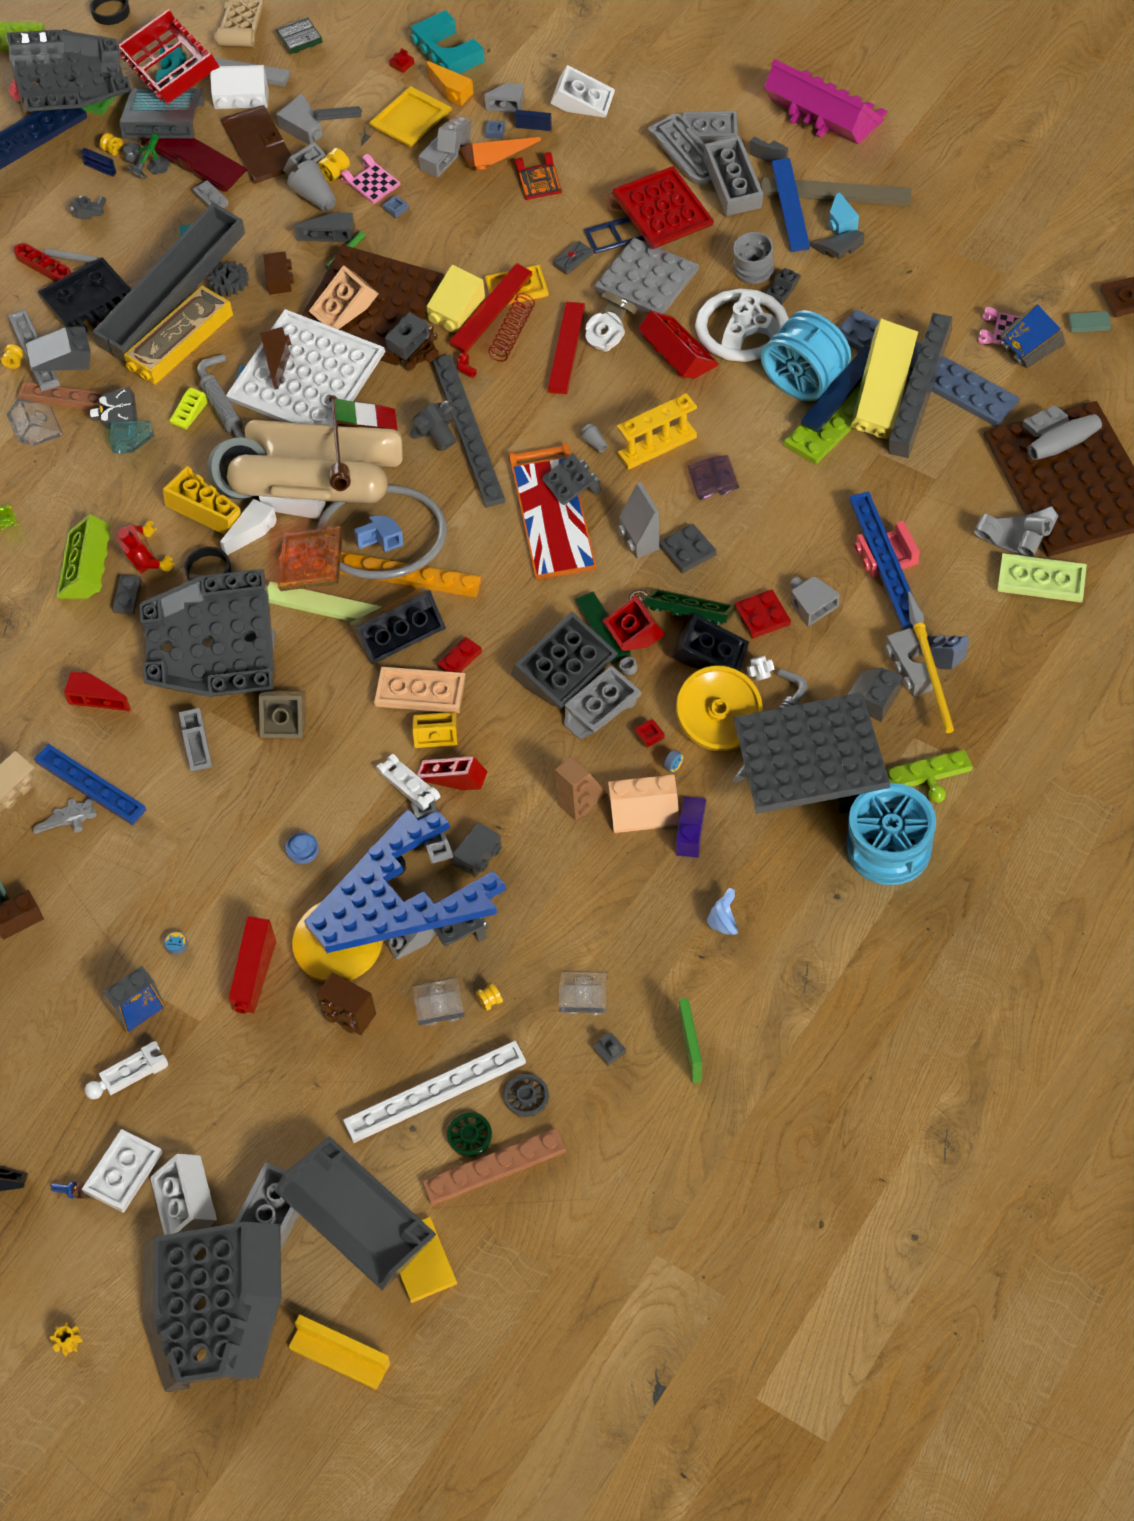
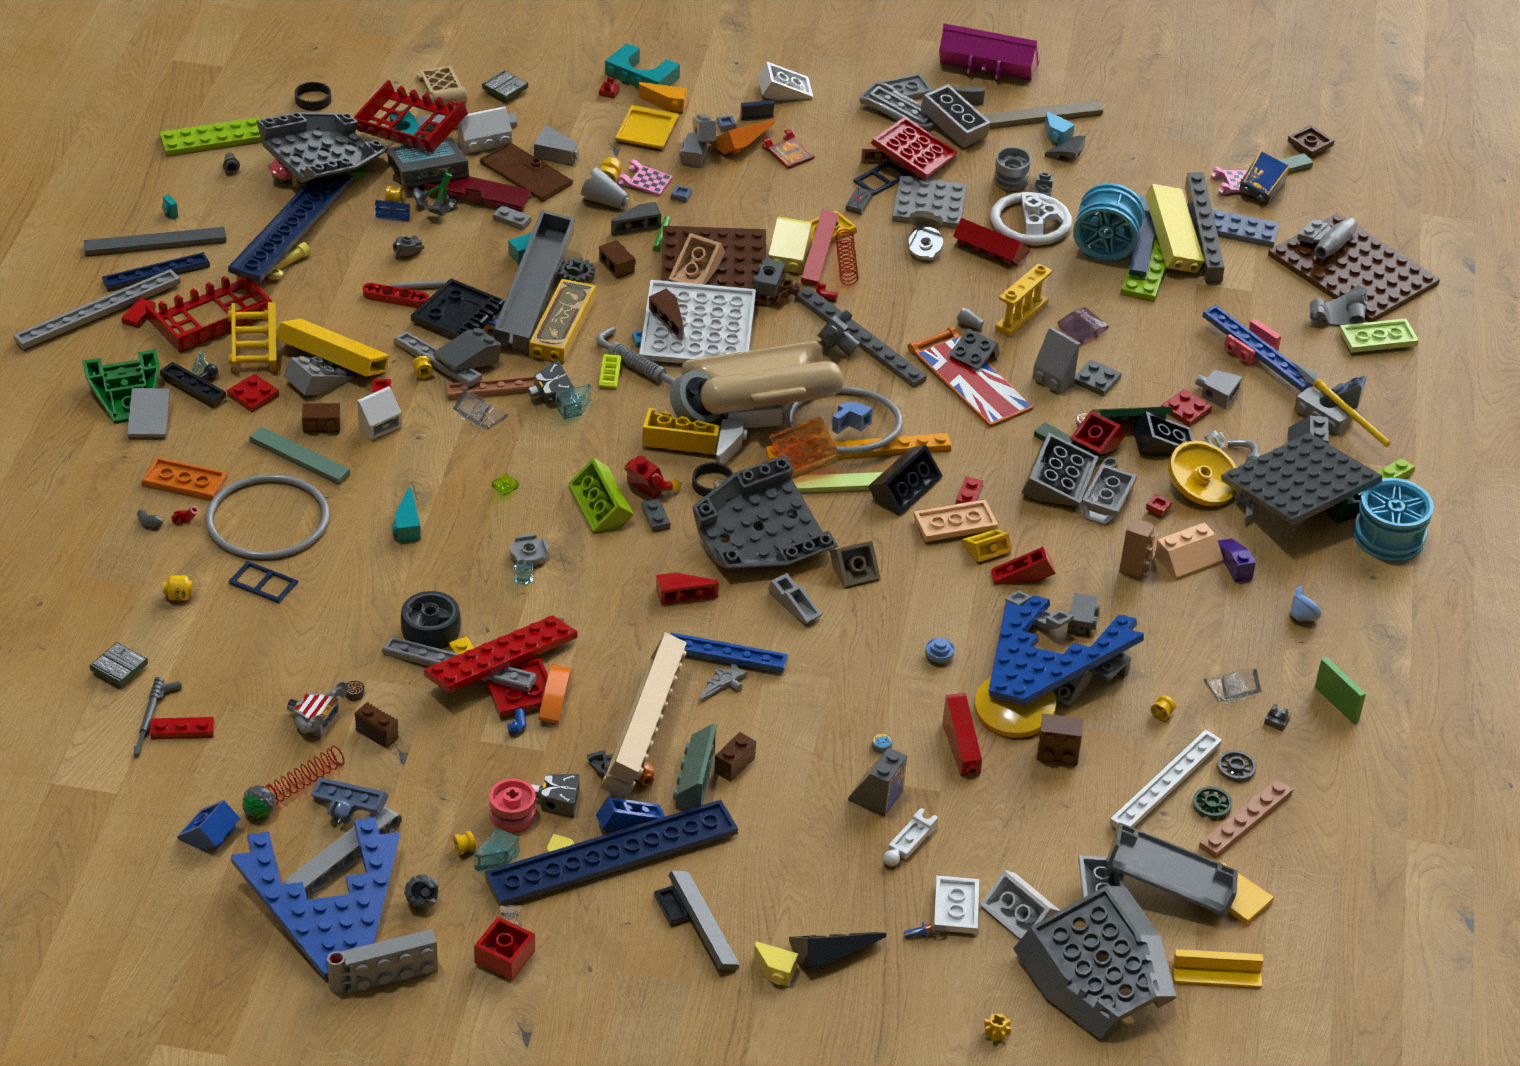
camera: 30 degrees left, 15 degrees down
light grey slope [283,142,326,176] -> none
dark grey axle [313,106,362,121] -> none
flag [329,395,398,491] -> none
white plate [375,754,441,811] -> none
clear slope [412,977,465,1027] -> none
light grey slope [485,83,525,113] -> none
red tile [548,302,585,394] -> none
sand blue tile [664,750,684,773] -> none
blue tile [772,158,810,252] -> none

